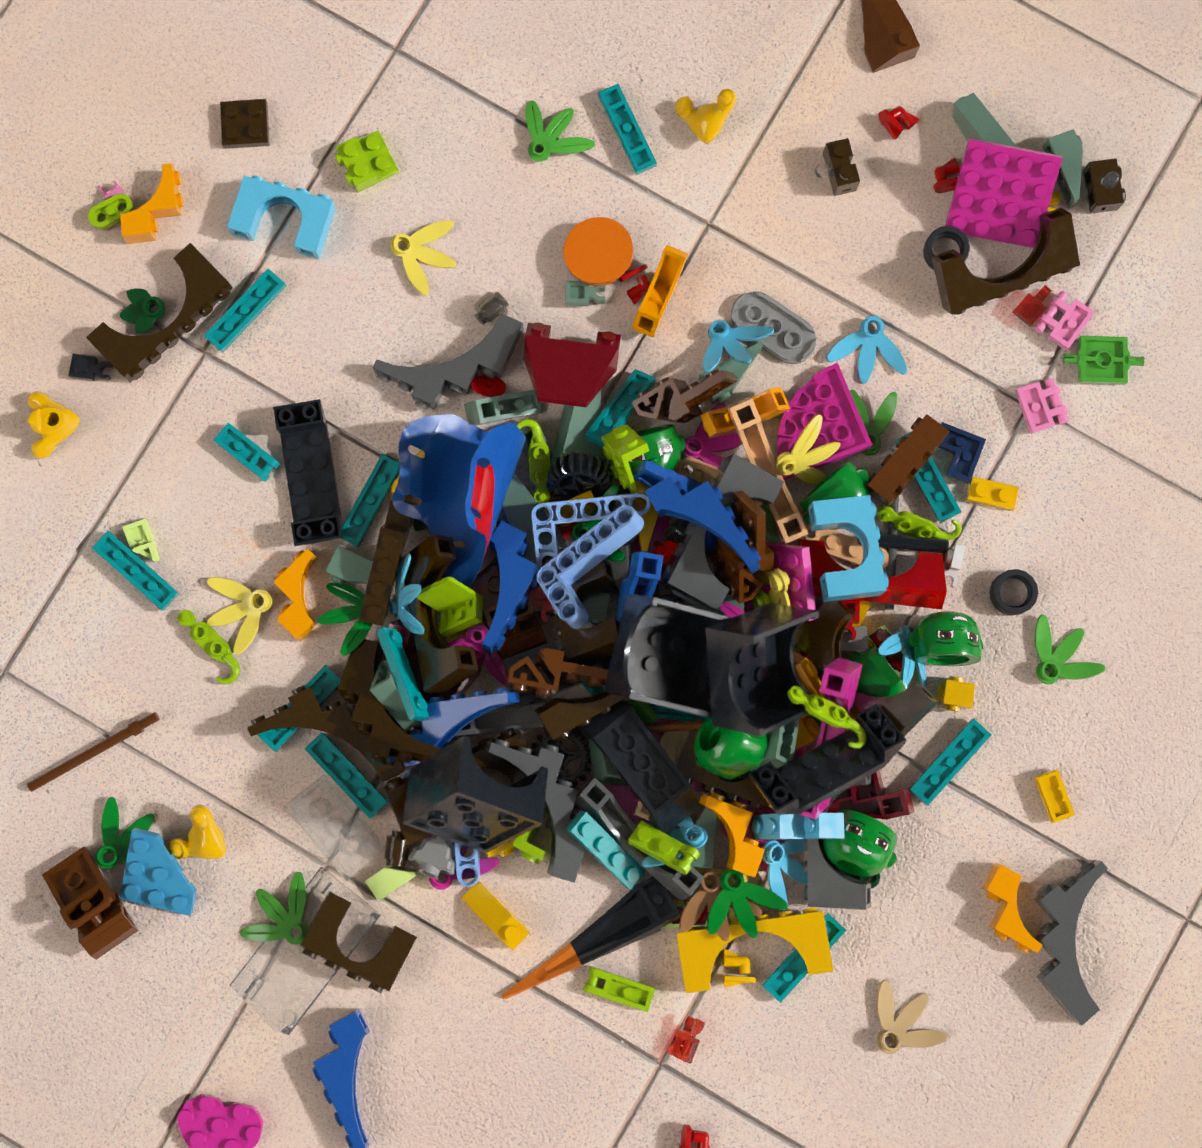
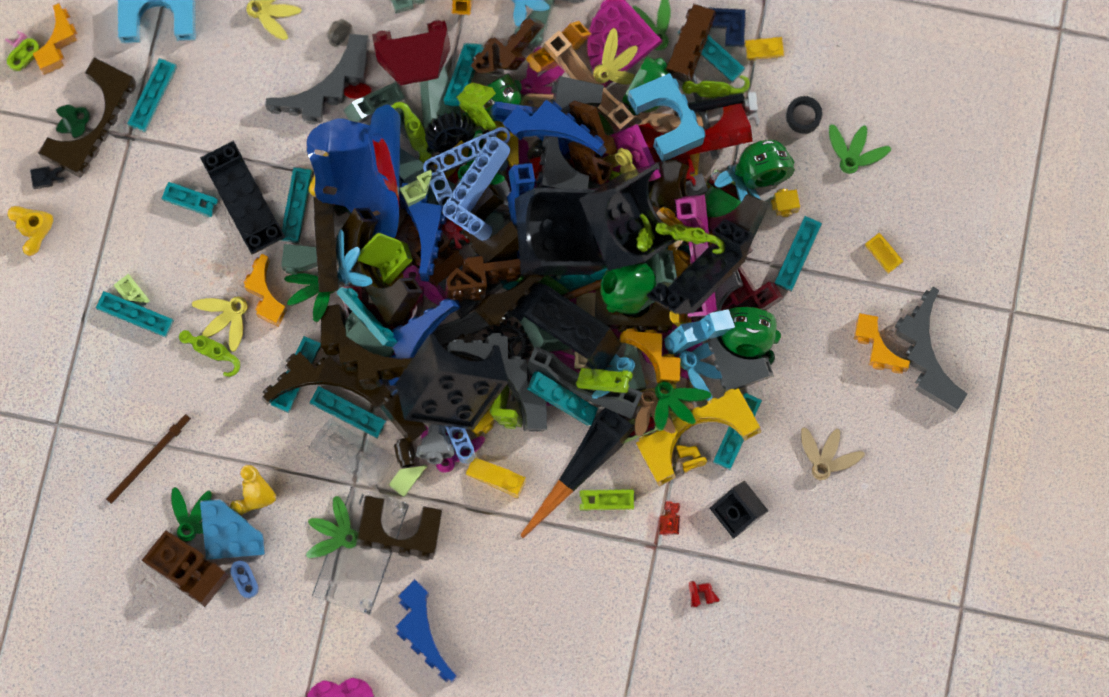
camera: 15 degrees left, 5 degrees down
none -> medium blue plate [230,561,259,599]
none -> yellowish green slope [399,170,432,207]
none -> lime piece [637,214,655,252]
none -> black slope [709,480,769,539]

